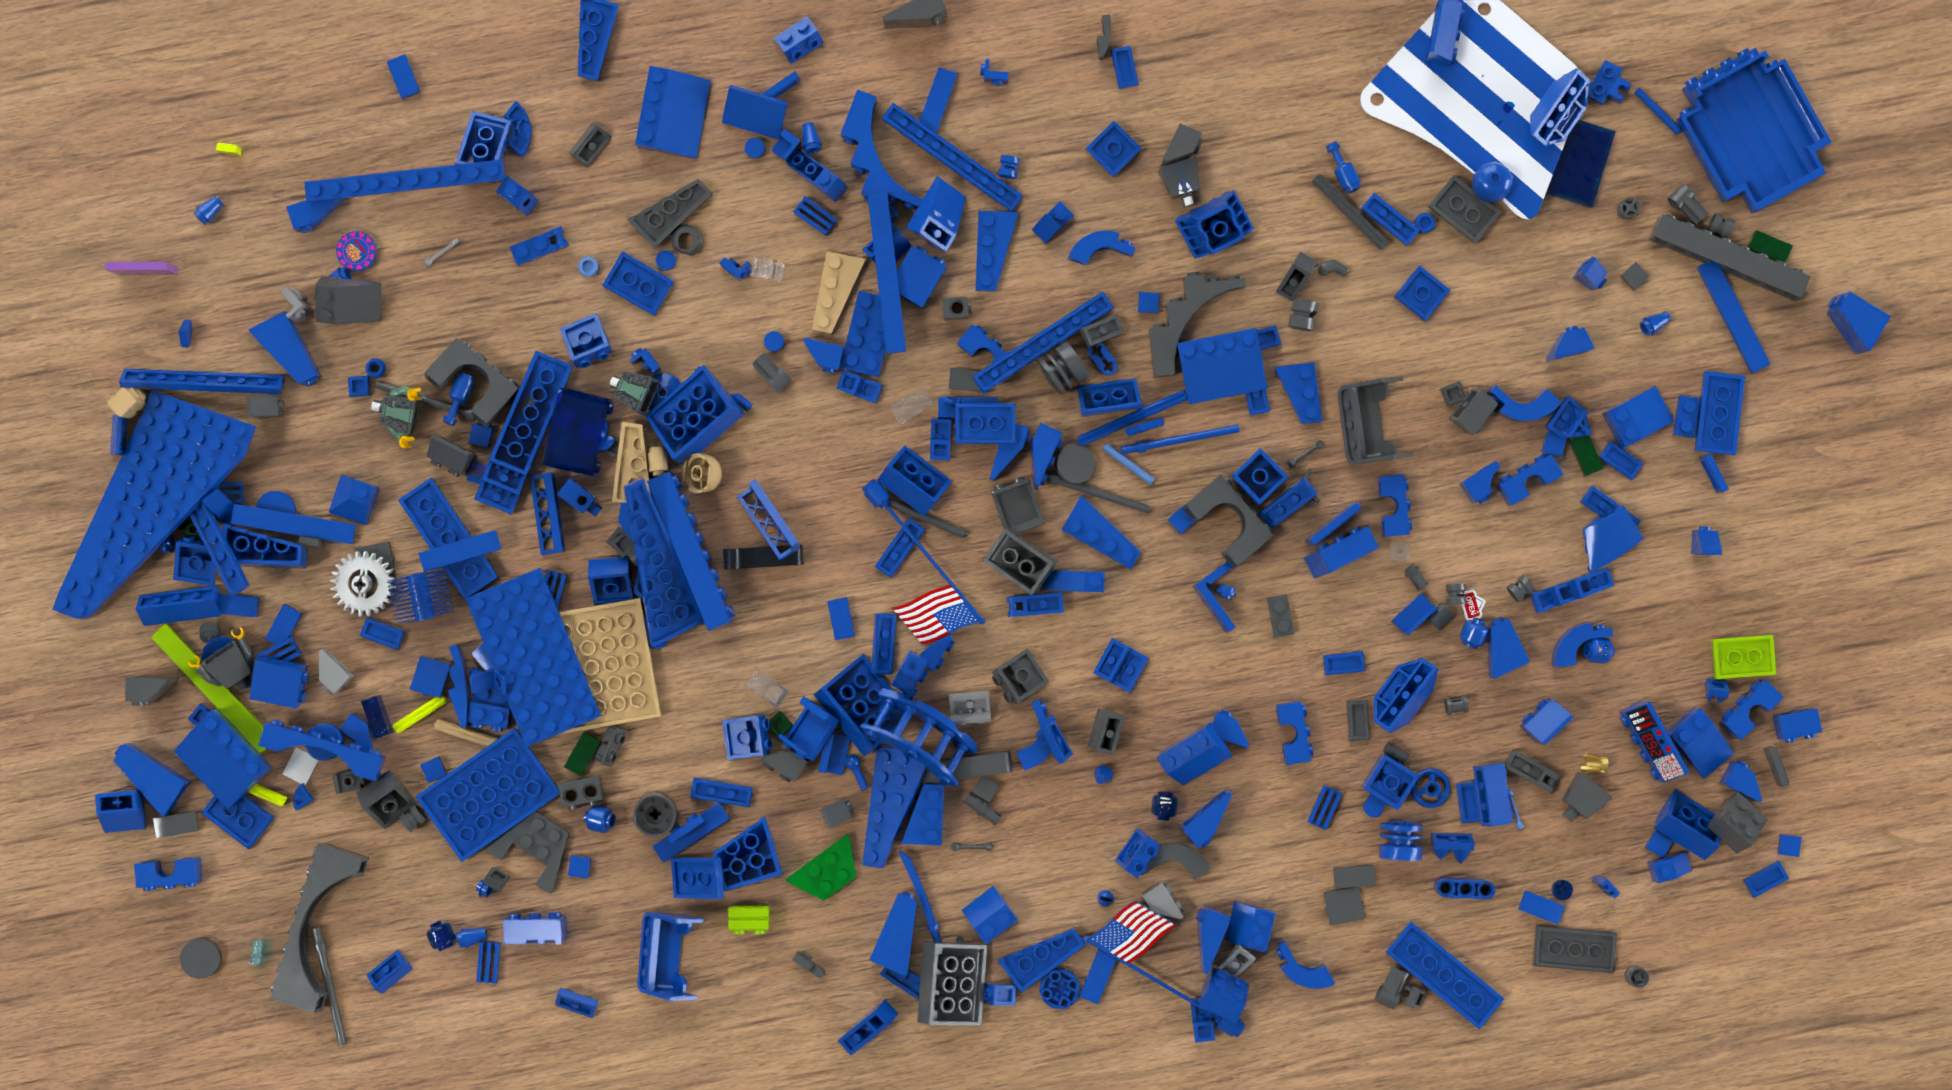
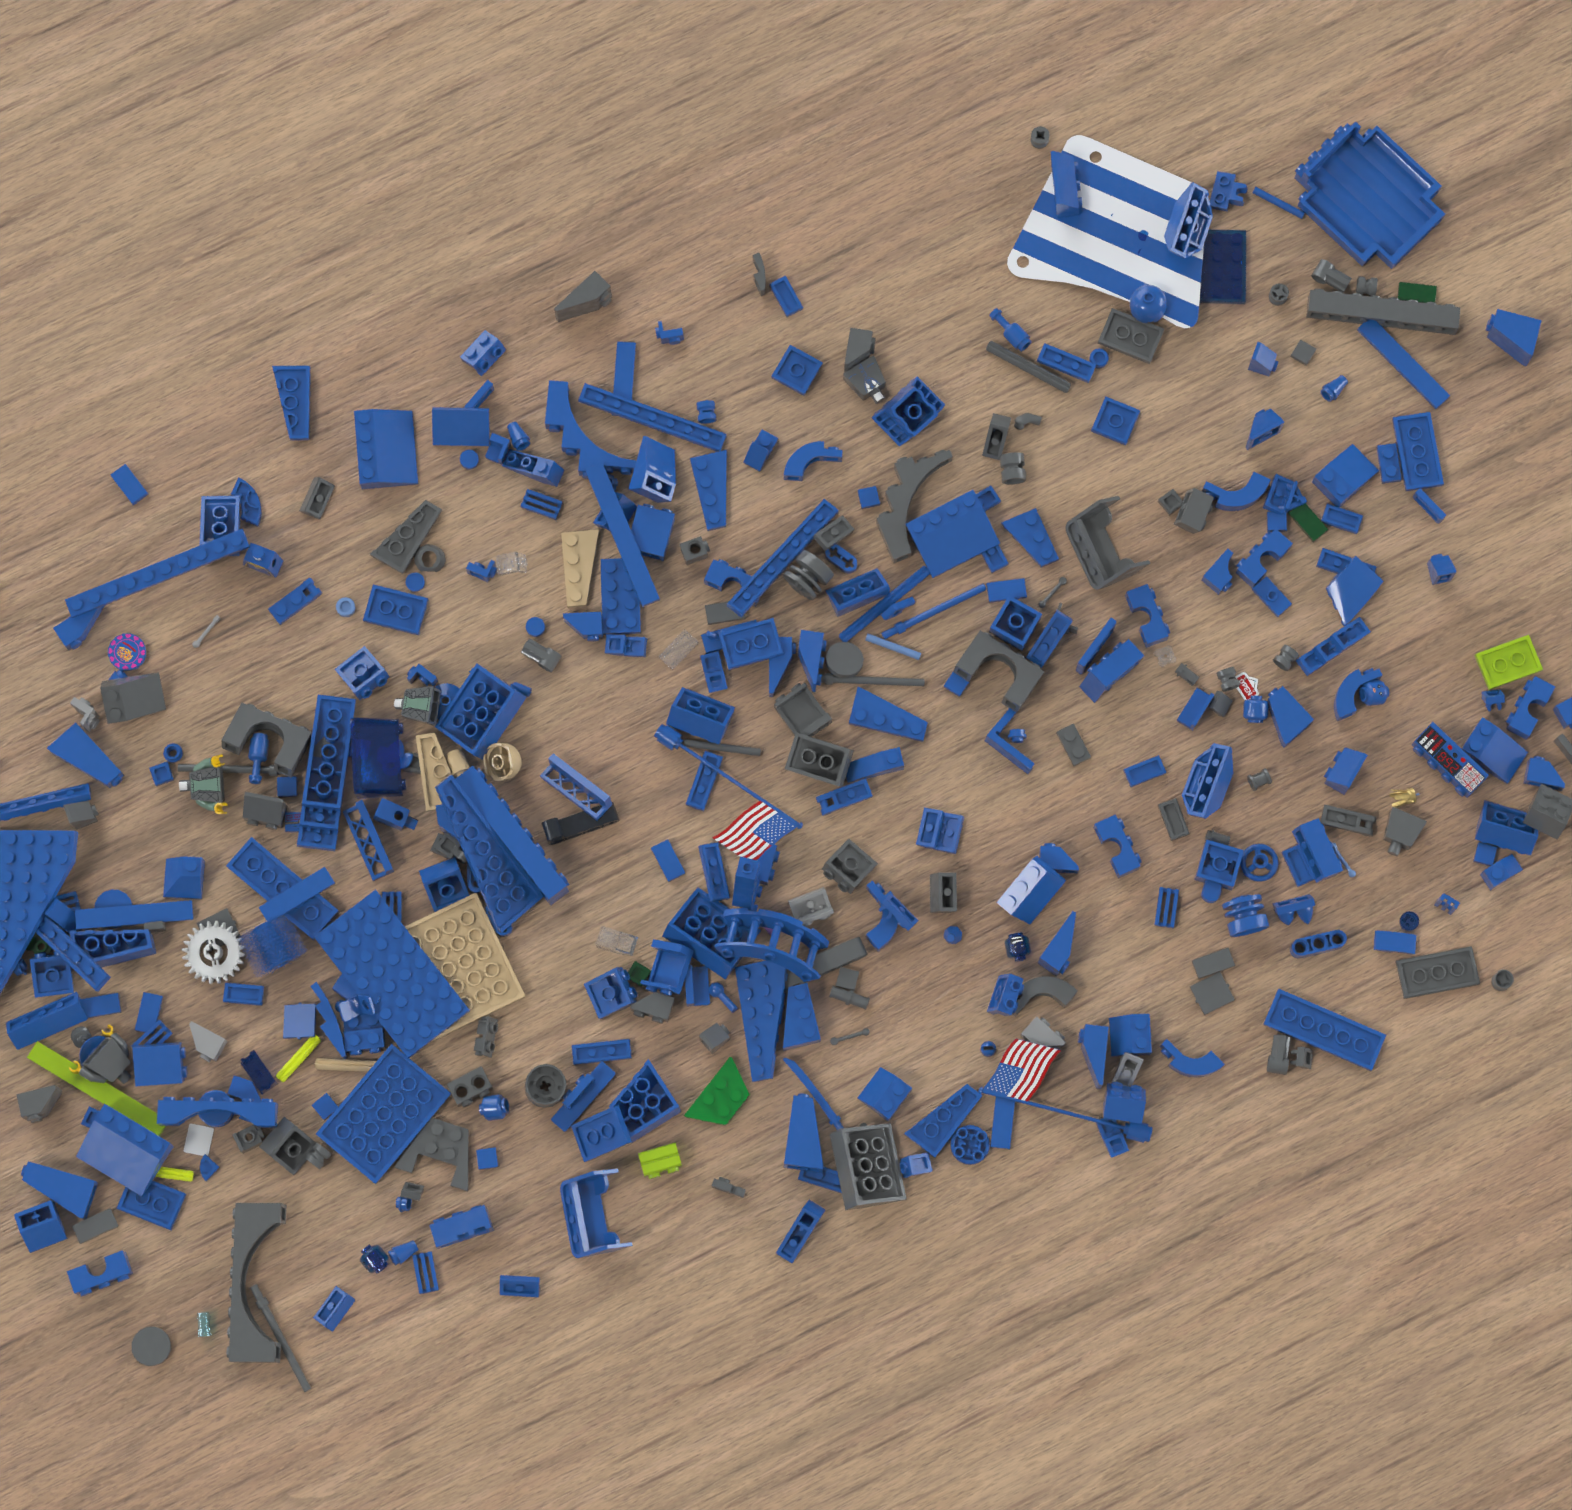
camera: 10 degrees left, 10 degrees down
dark green tile [564,732,602,776] -> none
none -> blue tile [986,578,1027,603]
none -> blue plate [1252,576,1292,617]

